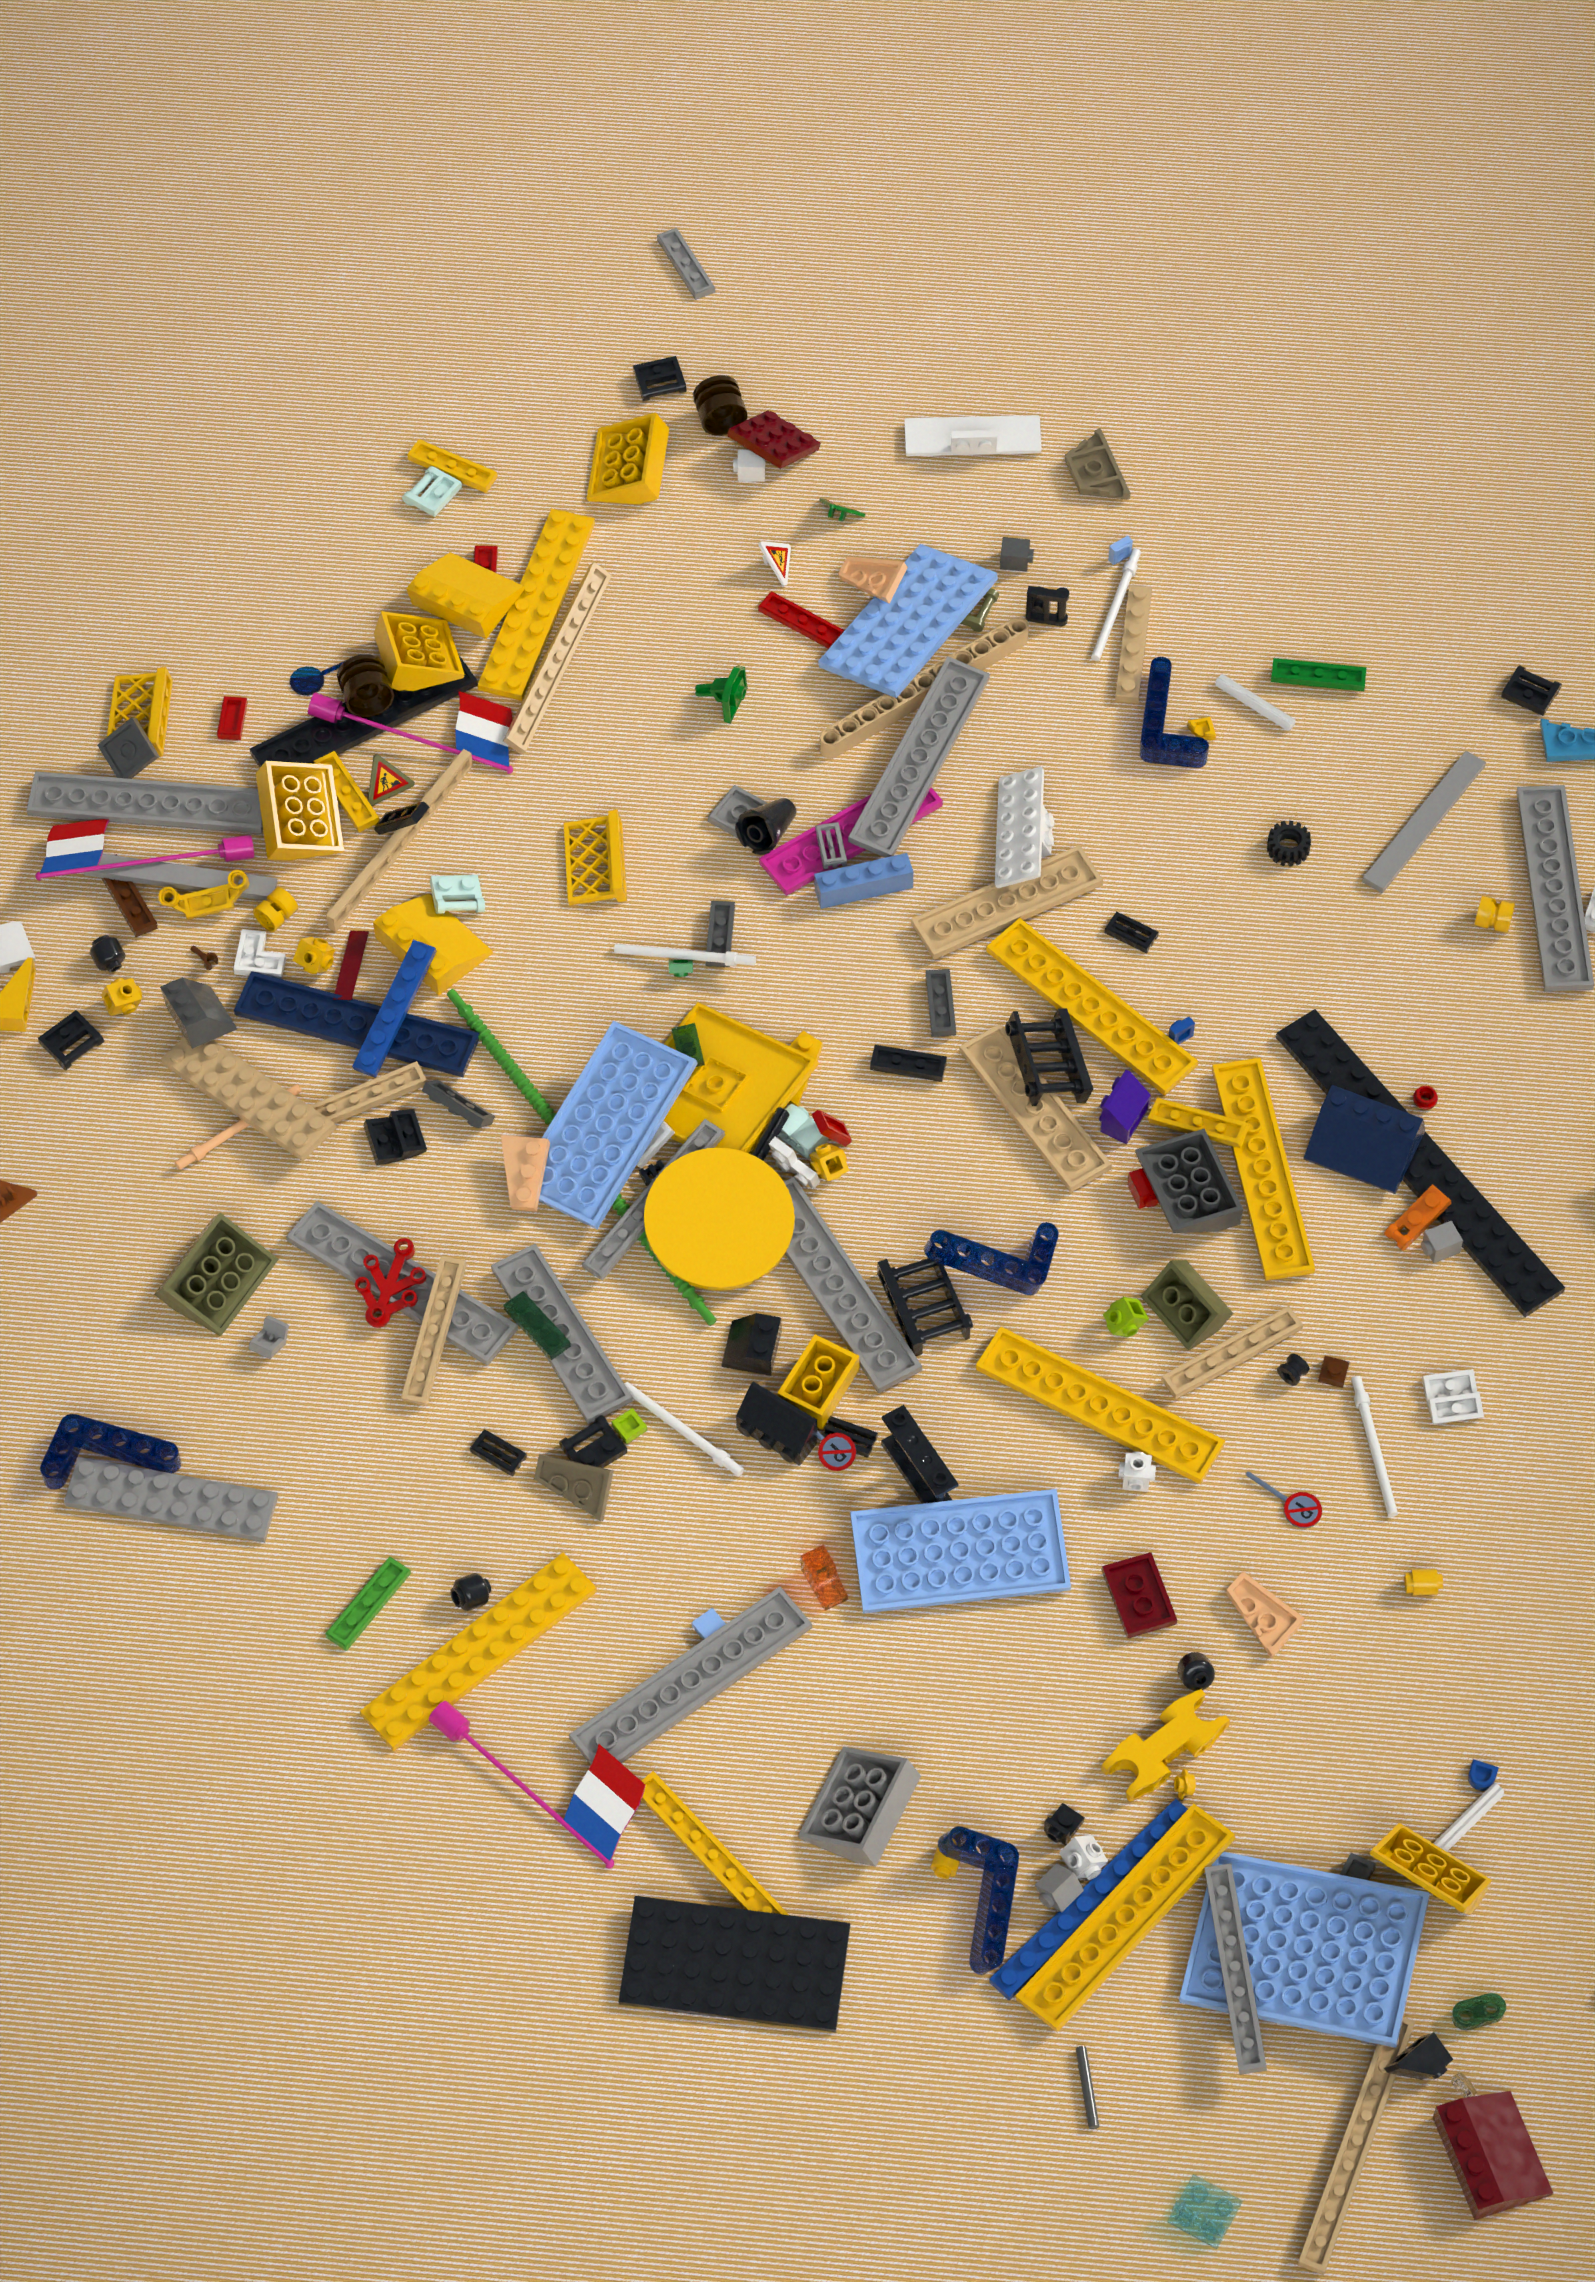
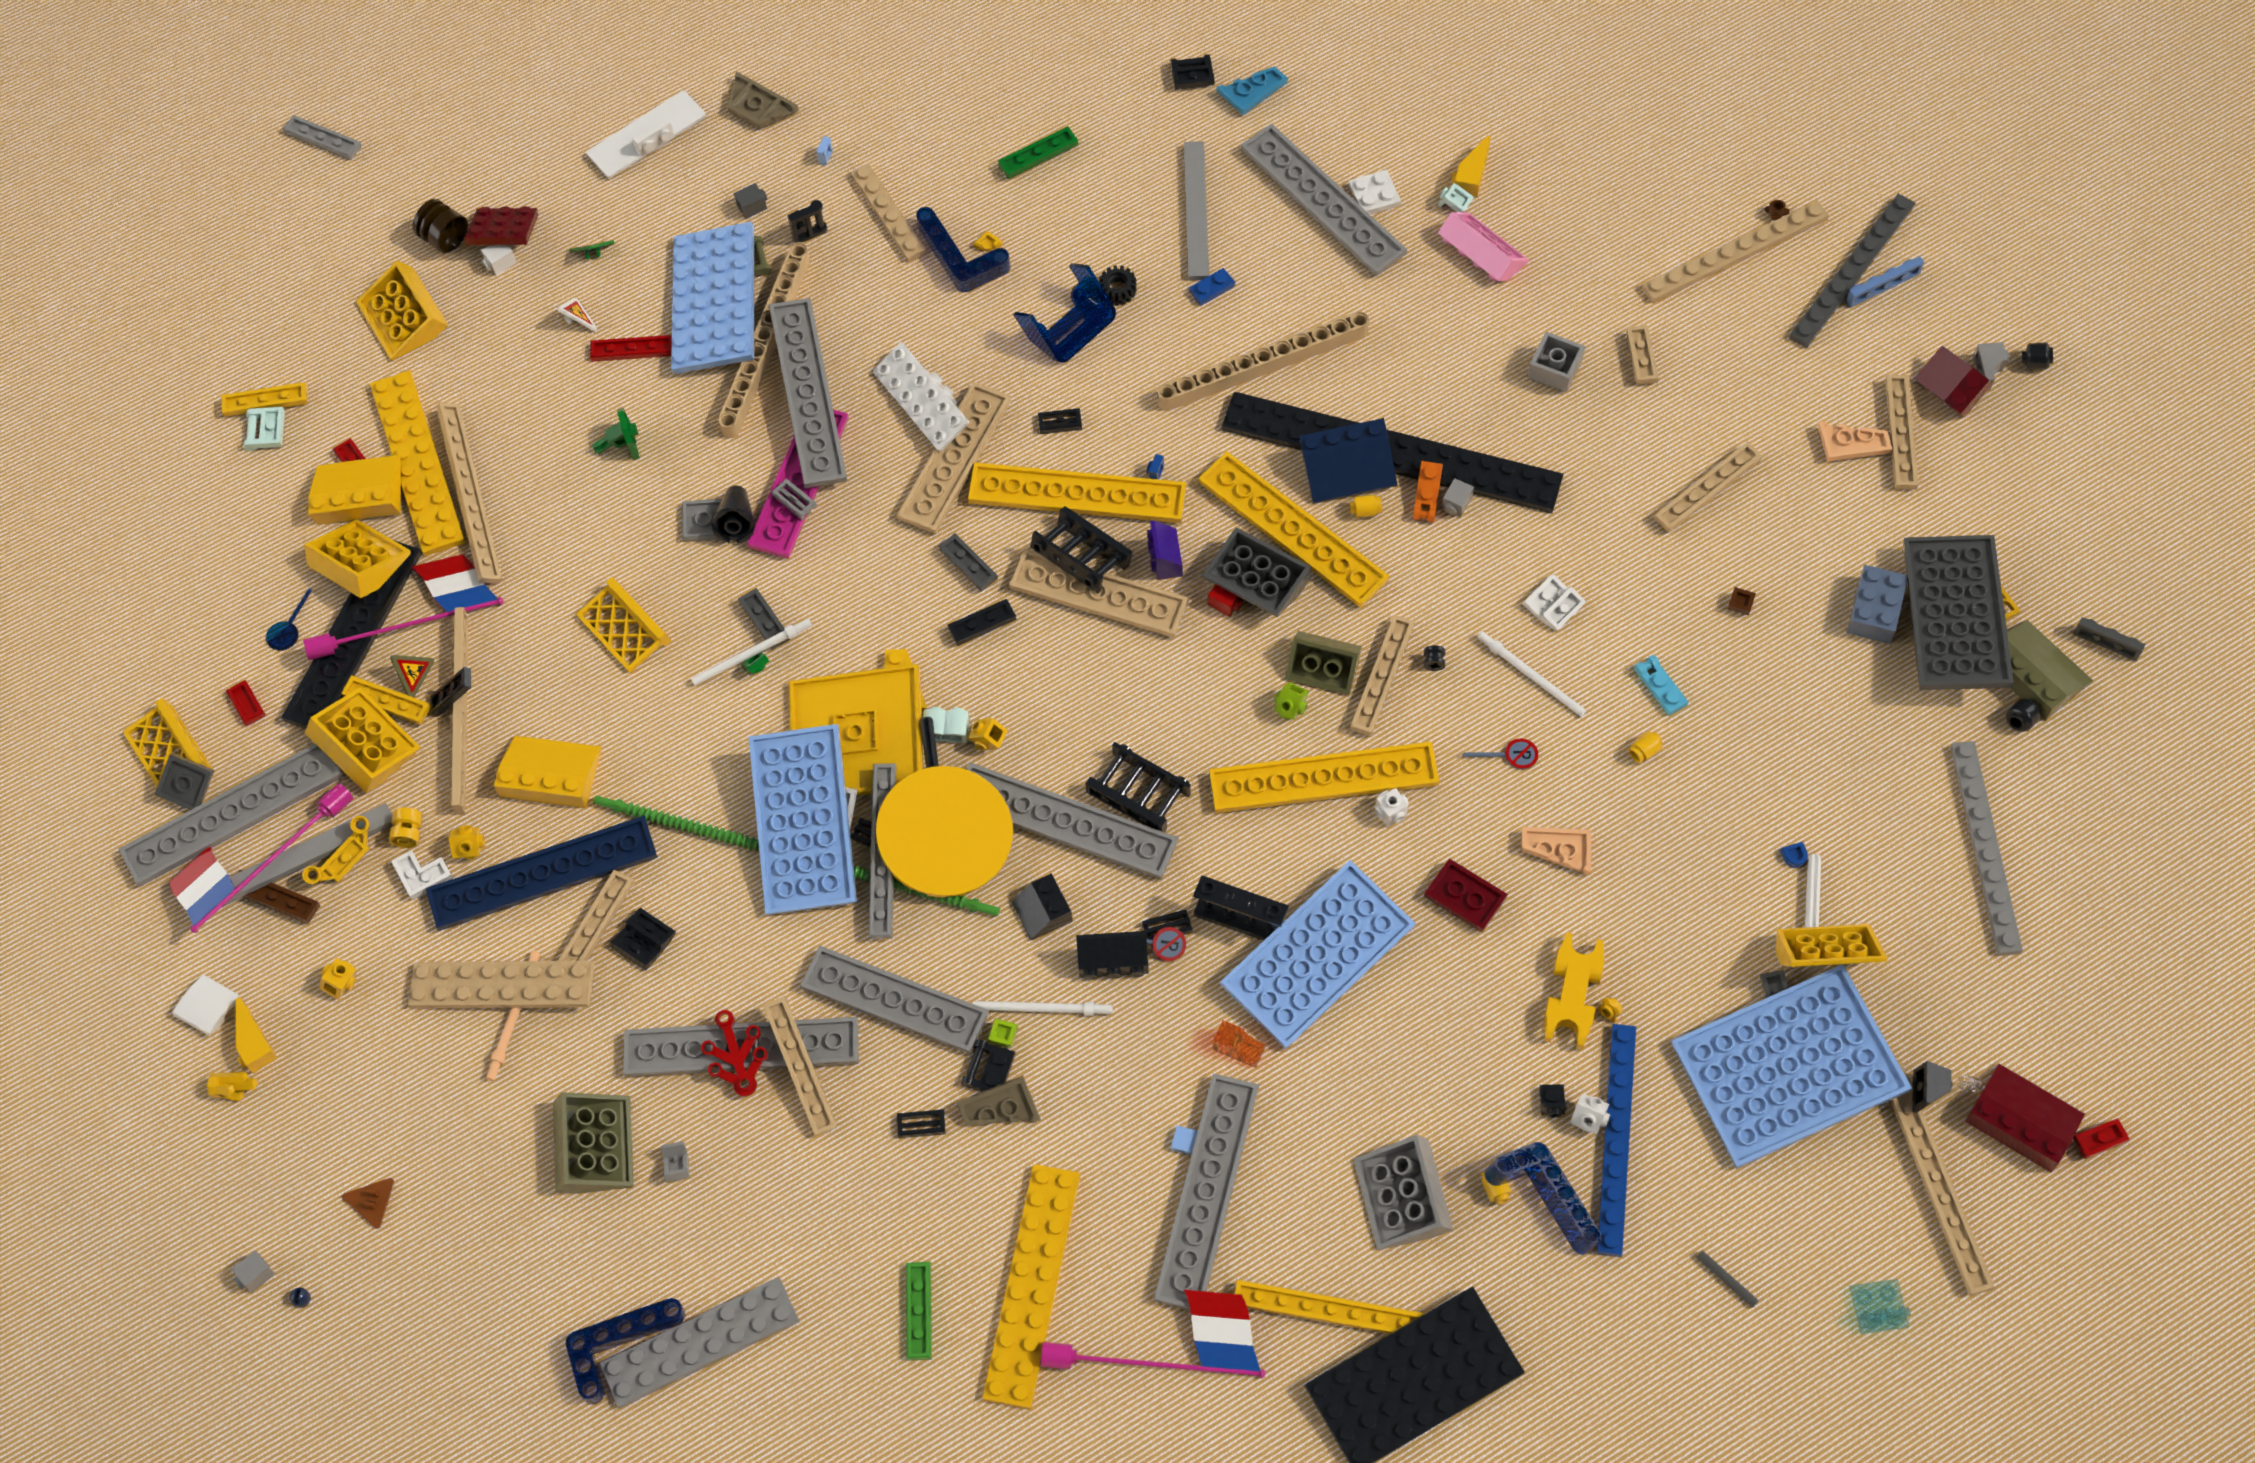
camera: 35 degrees left, 5 degrees up
black plate [38,1010,104,1071] -> none
black head [90,935,126,973] -> none
dark grey slope [160,977,237,1049] -> none
reddish brown hand [190,946,218,970] -> none
dark red sticker [333,930,369,1000] -> none
dark brown wheel [337,654,394,717] -> none
blue plate [352,939,437,1078] -> none
dark grey plate [422,1079,495,1128] -> none
light aqua plate [430,875,485,914] -> none
black head [450,1573,491,1611] -> none
light nougat wing [501,1135,550,1212] -> none
clear green plate [503,1291,571,1361] -> none
black plate [633,356,687,401] -> none
clear green plate [671,1023,705,1067] -> none
white plate [769,1137,820,1189] -> none
yellow brick [777,1334,859,1429] -> none
red tile [811,1110,852,1147] -> none
medium blue brick [814,853,914,909] -> none
light nougat wing [838,557,908,604] -> none
clear blue beam [924,1222,1059,1296] -> none
yellow plate [1016,1803,1236,2033] -> none
light grey brick [1035,1863,1084,1912] -> none
white bar [1091,548,1141,661] -> none
yellow plate [1148,1097,1249,1148] -> none
black head [1177,1652,1215,1691] -> none
light grey plate [1204,1863,1267,2075] -> none
white axle [1215,674,1296,731] -> none
reddish brown plate [1318,1356,1350,1388] -> none
red plate [1413,1086,1438,1110] -> none
clear green plate [1451,1993,1506,2031] -> none
yellow wheel [1474,895,1515,934] -> none
none -> clear blue windscreen [1013,263,1116,363]
none -> tan beam [1157,311,1369,411]
none -> blue plate [1189,268,1235,306]
none -> yellow brick [1349,494,1382,518]
none -> medium azure plate [1634,655,1688,716]
none -> red plate [2073,1118,2130,1160]

